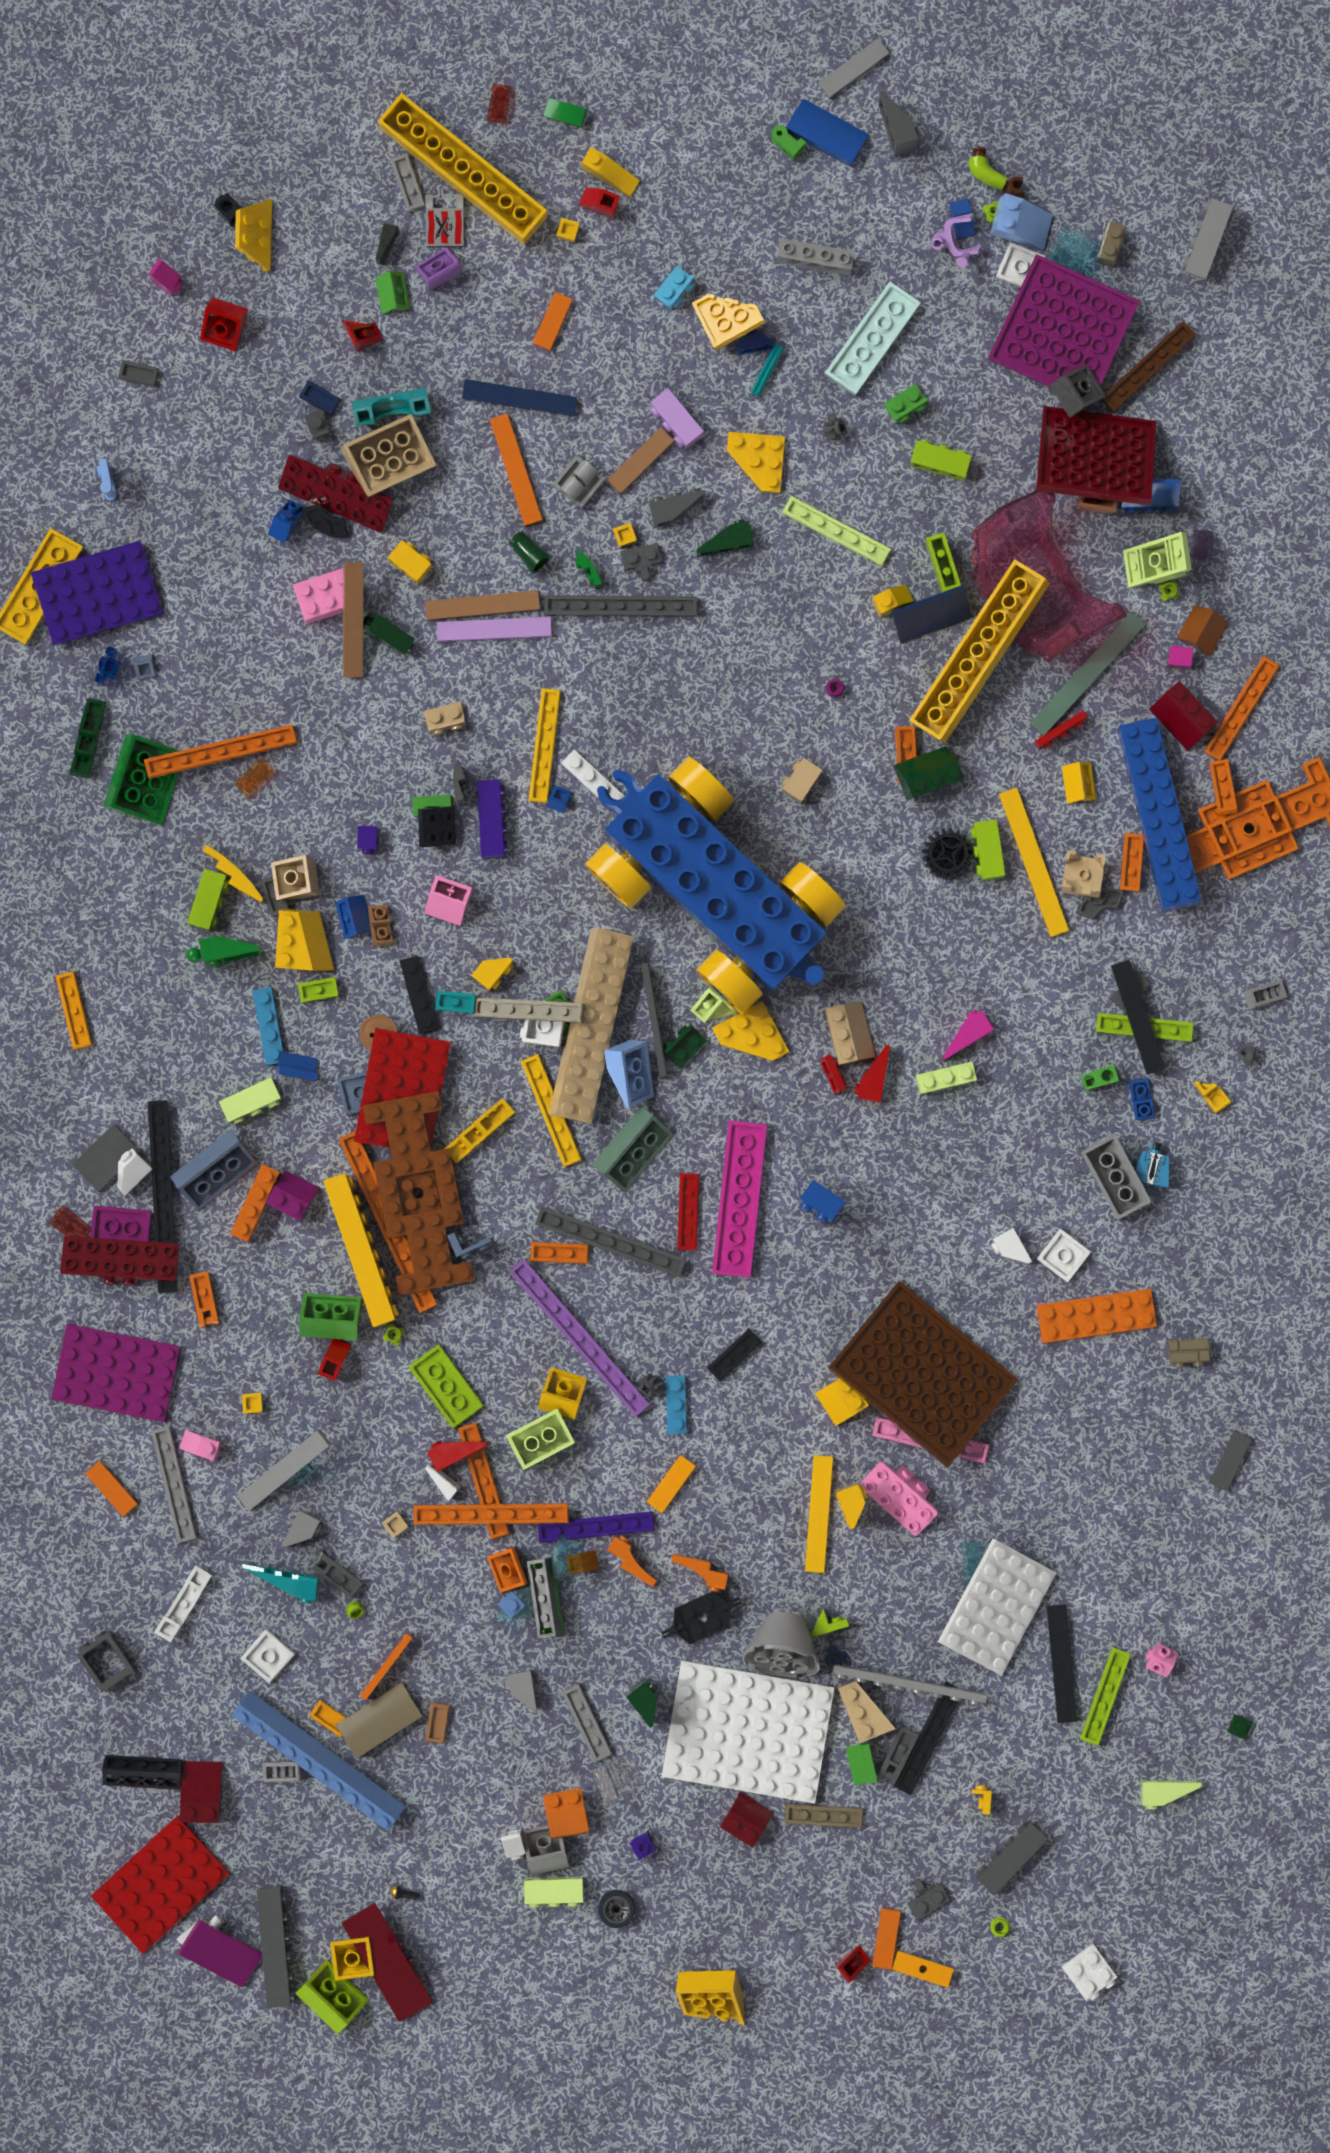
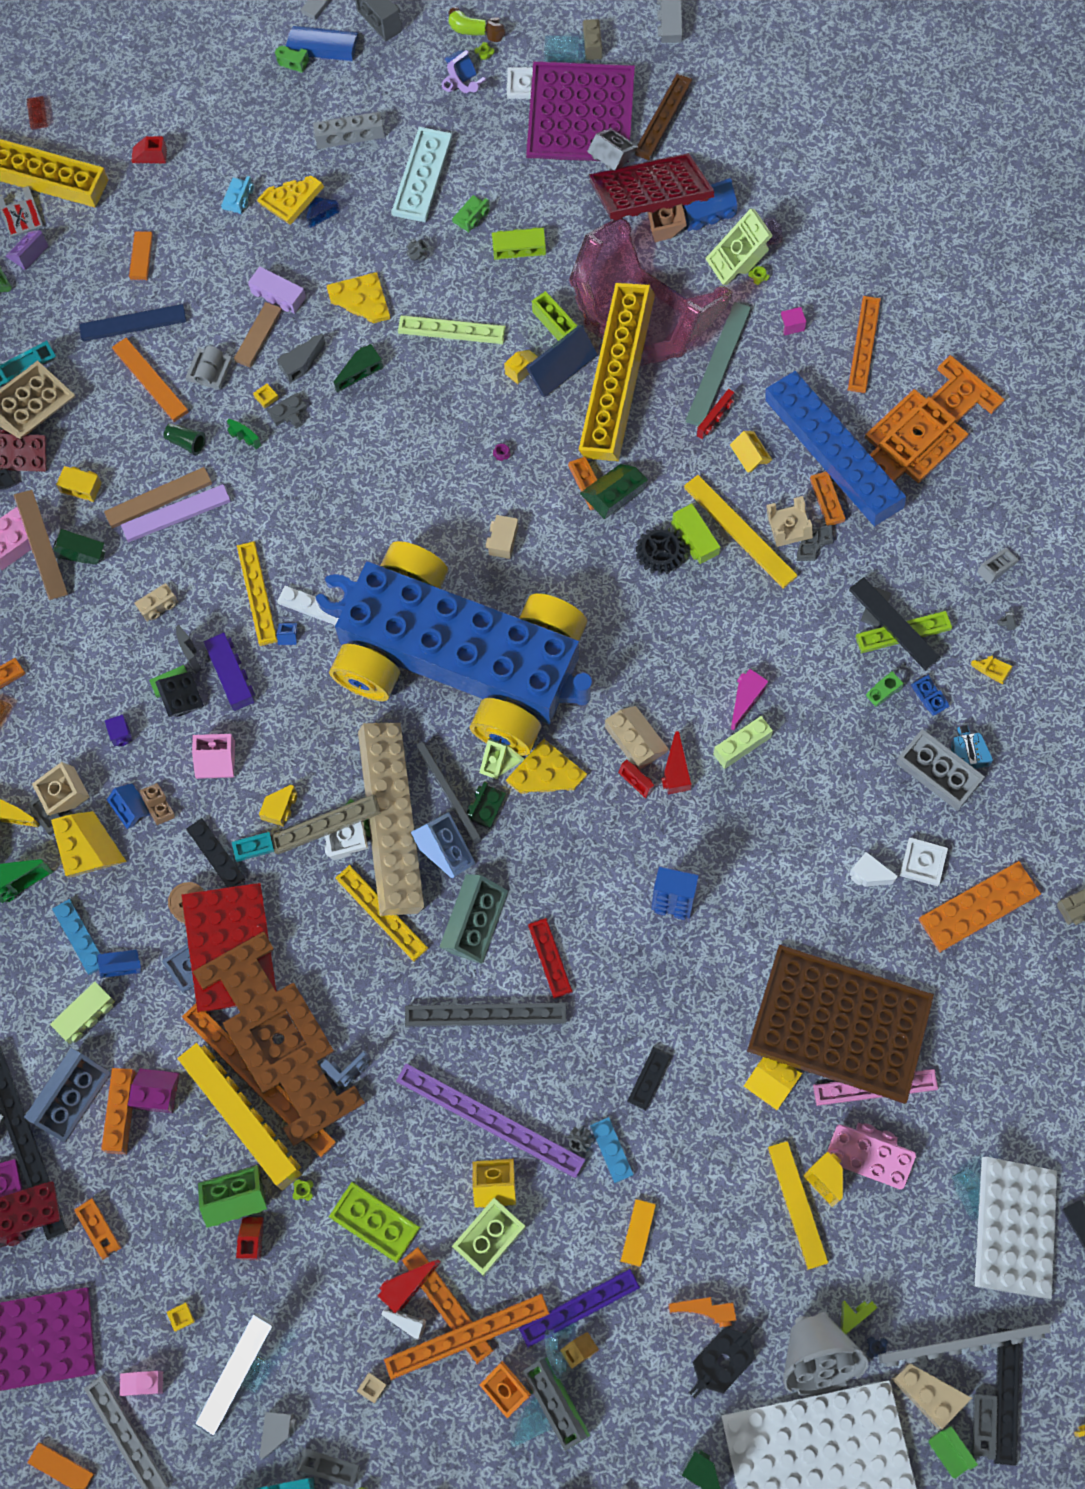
camera: 20 degrees left, 15 degrees down
lime plate [298,977,339,1003] -> none
yellow slope [444,1098,515,1165] -> none
medium blue plate [498,1591,525,1619] -> none
orange tile [530,1242,589,1264] -> none
green slope [544,98,587,128] -> none
dark grey plate [544,595,697,617] -> none
yellow plate [556,218,580,243] -> none
yellow slope [581,147,640,197] -> none
orange slope [607,1535,657,1587] -> none
dark pink plate [712,1120,767,1278] -> none
teal axle [751,344,784,397] -> none
light blue slope [990,193,1053,251] -> none
dark red slope [1149,680,1218,751] -> none
dark orange slope [1177,605,1228,656] -> none
orange plate [1209,759,1237,816] -> none

